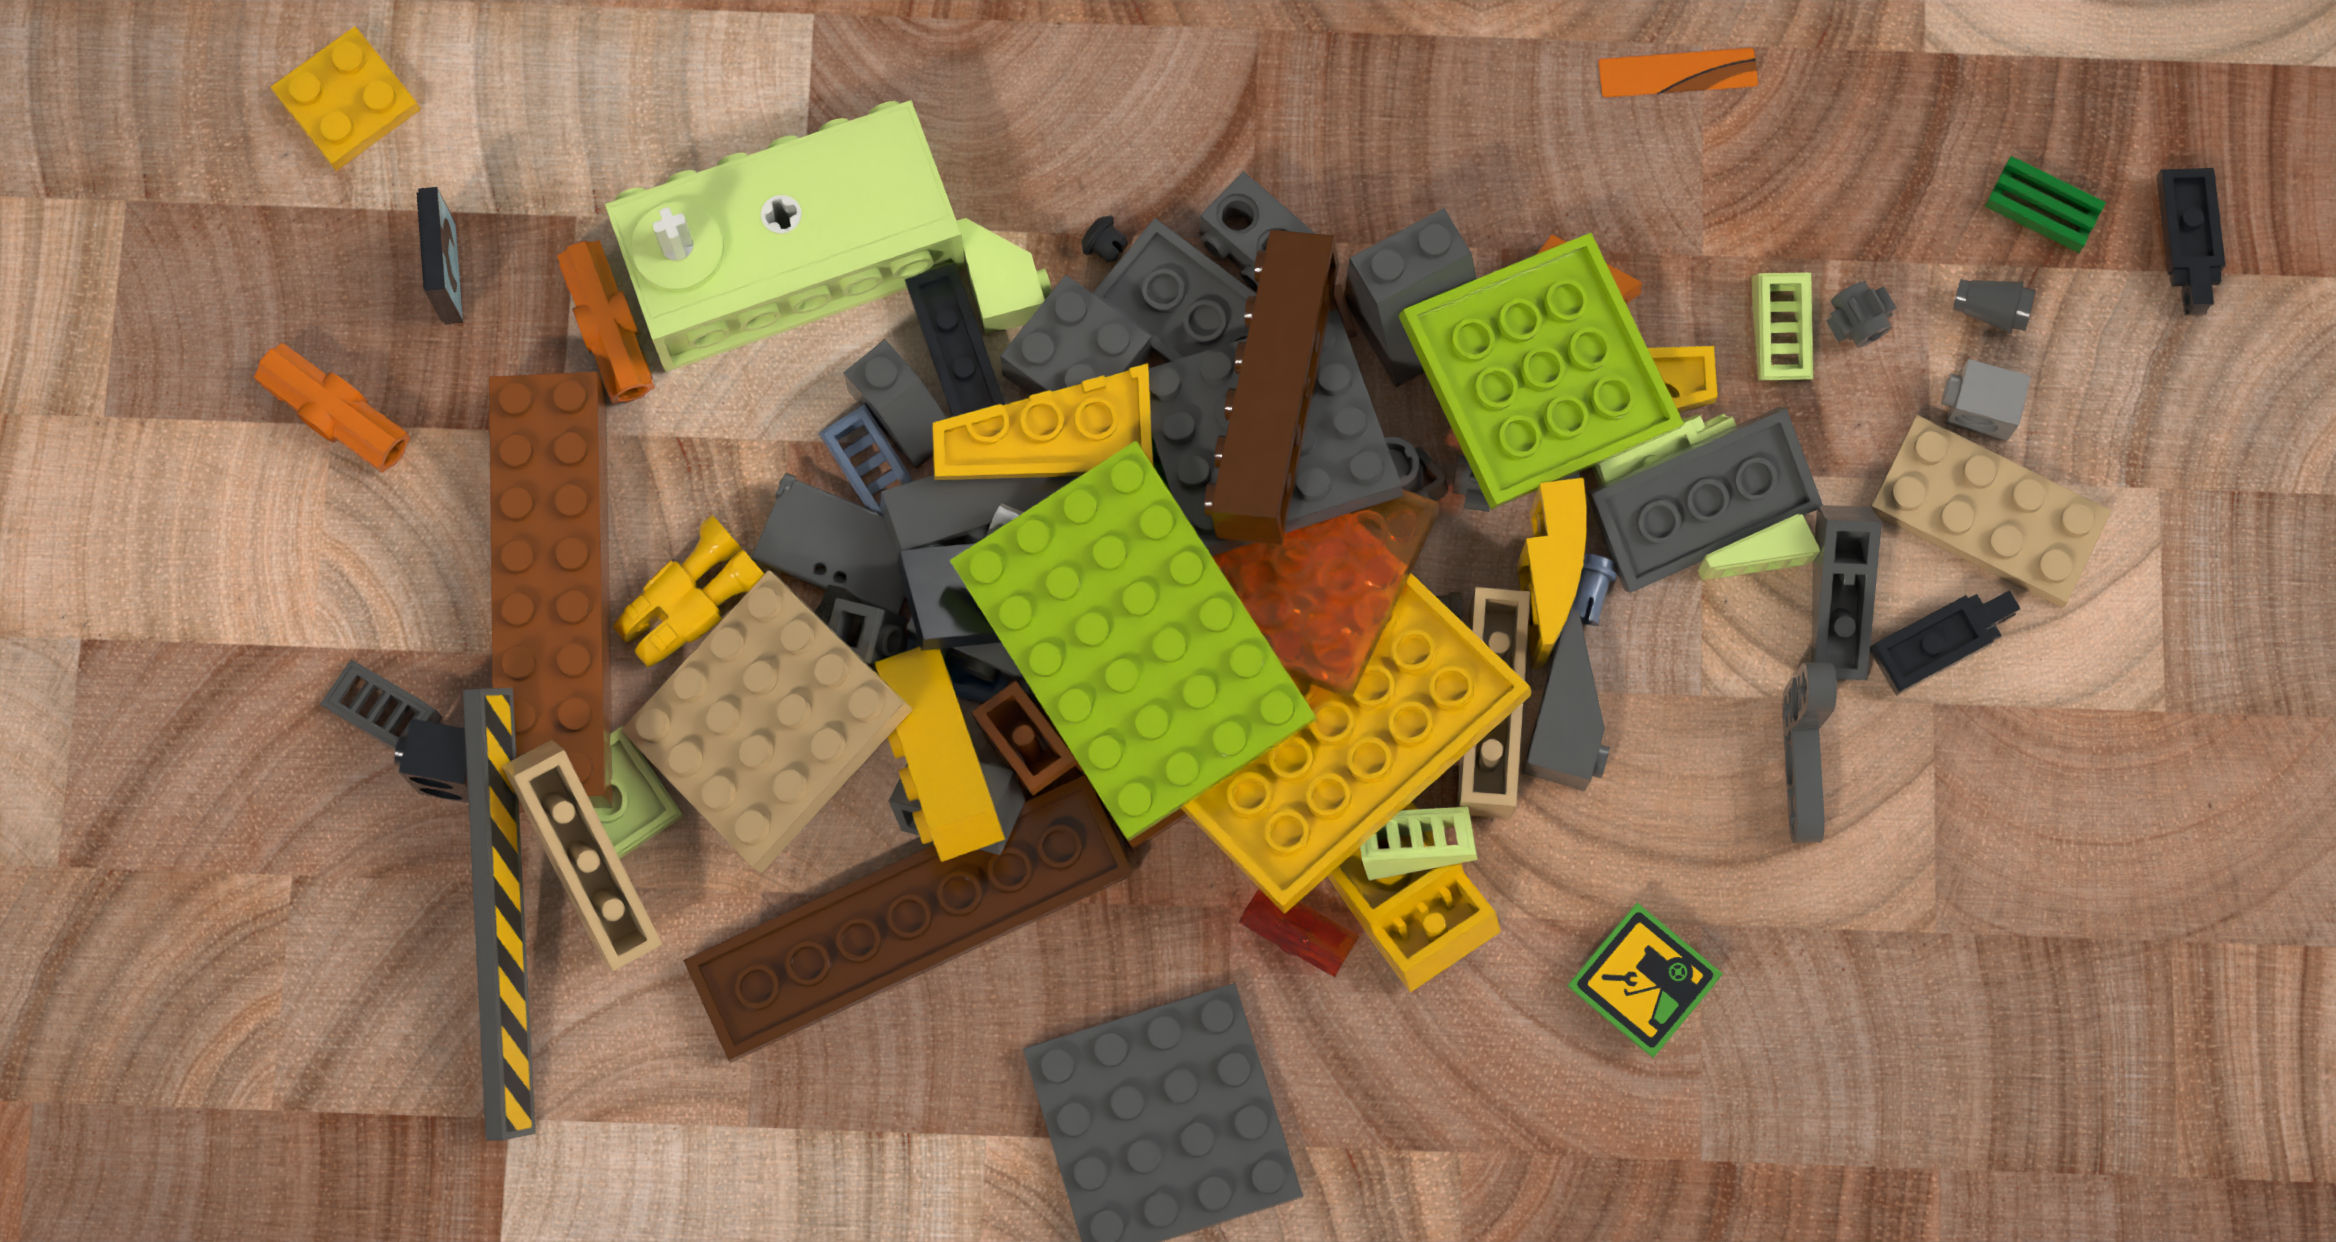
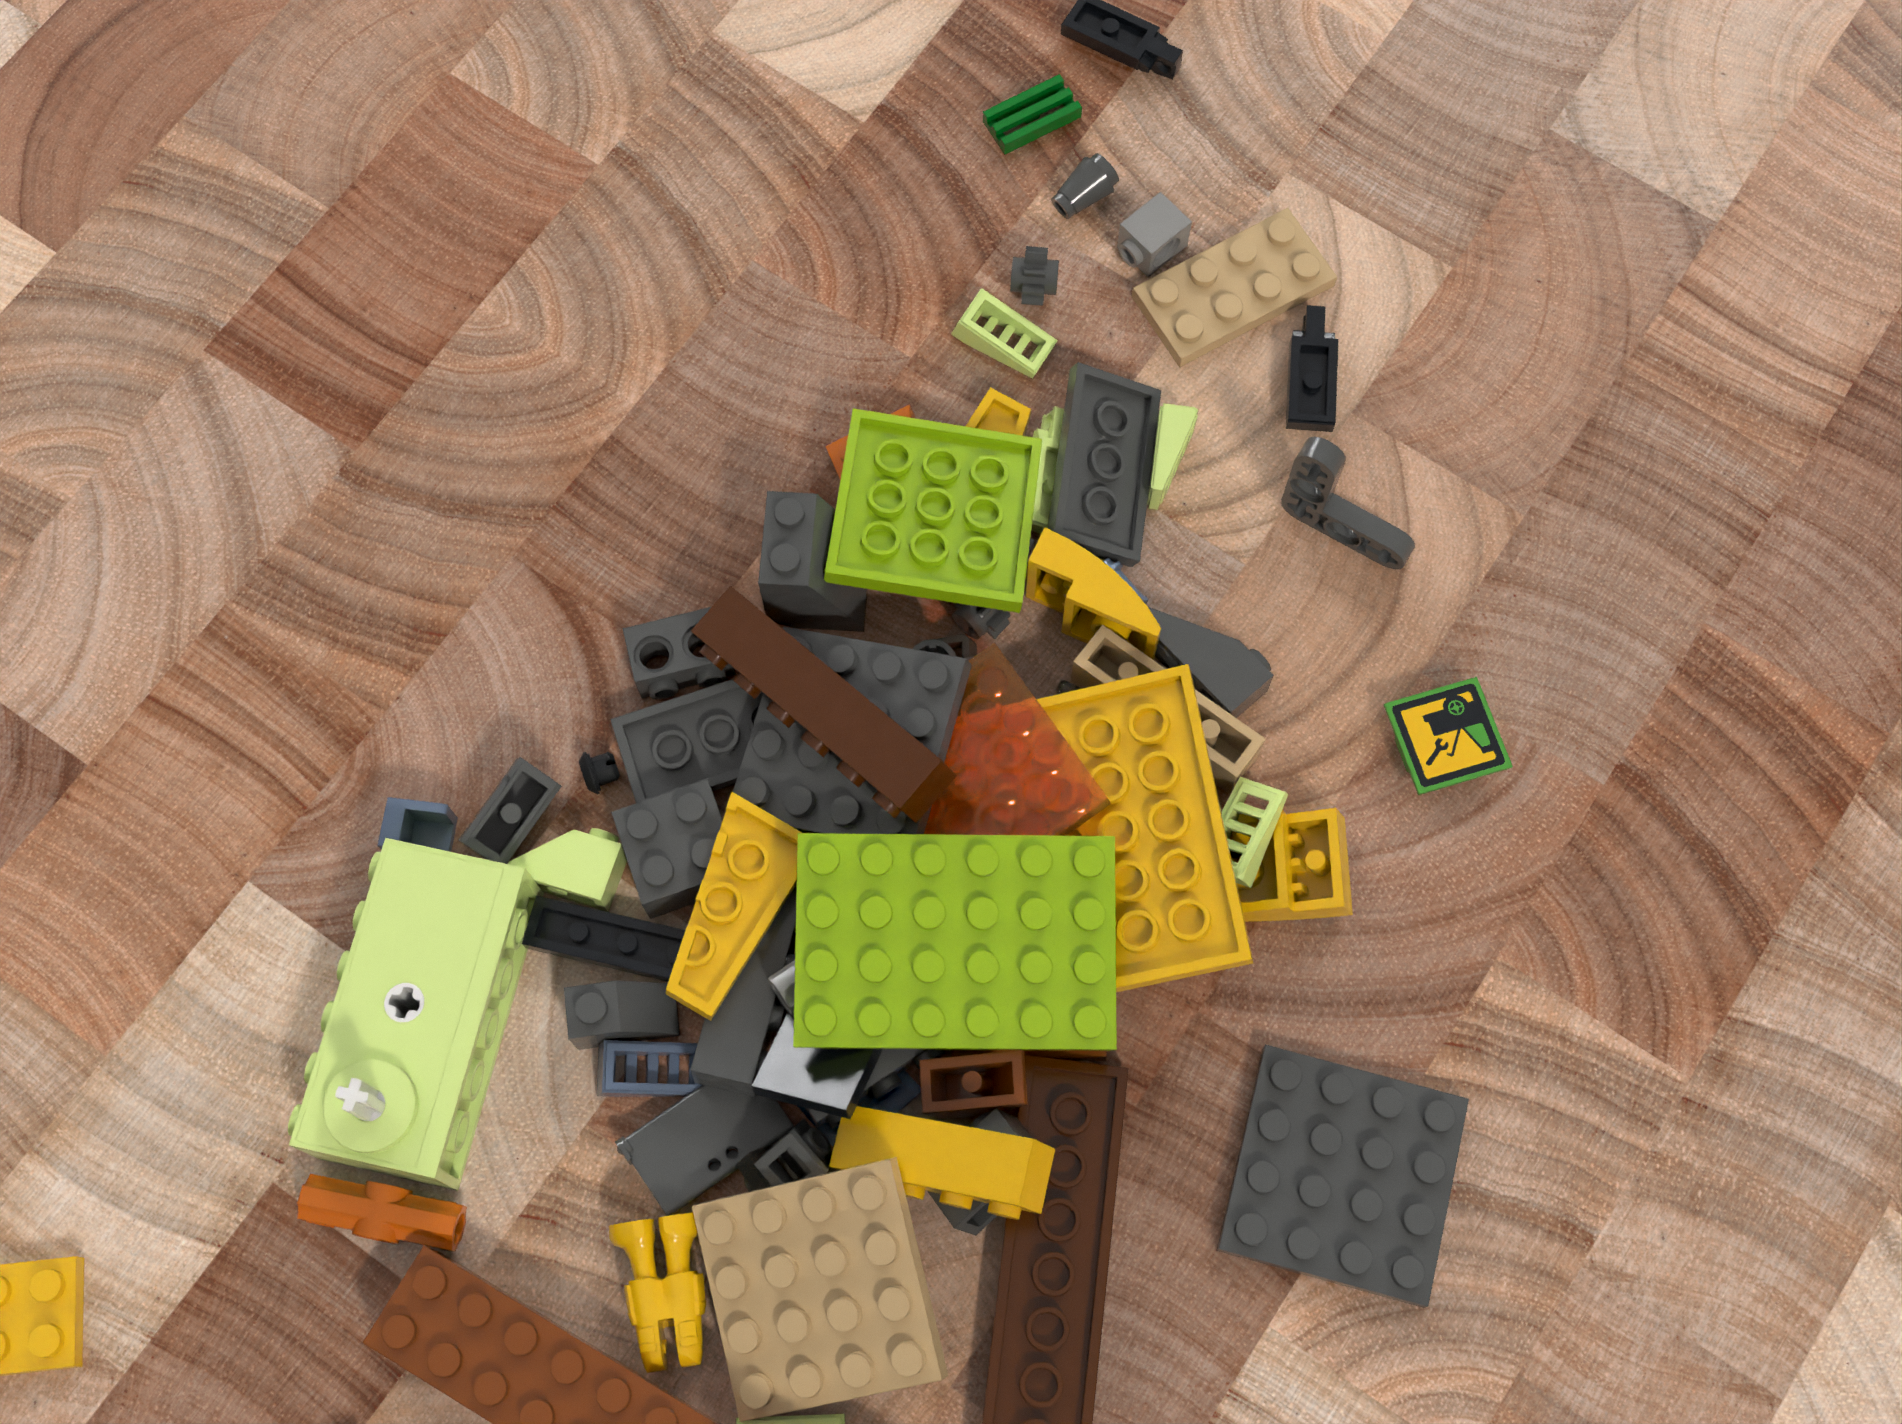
camera: 55 degrees left, 5 degrees down
black tile [416,187,463,324] -> none
clear red plate [1238,888,1359,978] -> none
orange sticker [1598,48,1758,98] -> none
dark grey slope [1812,505,1882,680] -> none
none -> sand blue panel [377,797,458,852]
none -> dark grey brick [458,757,562,864]

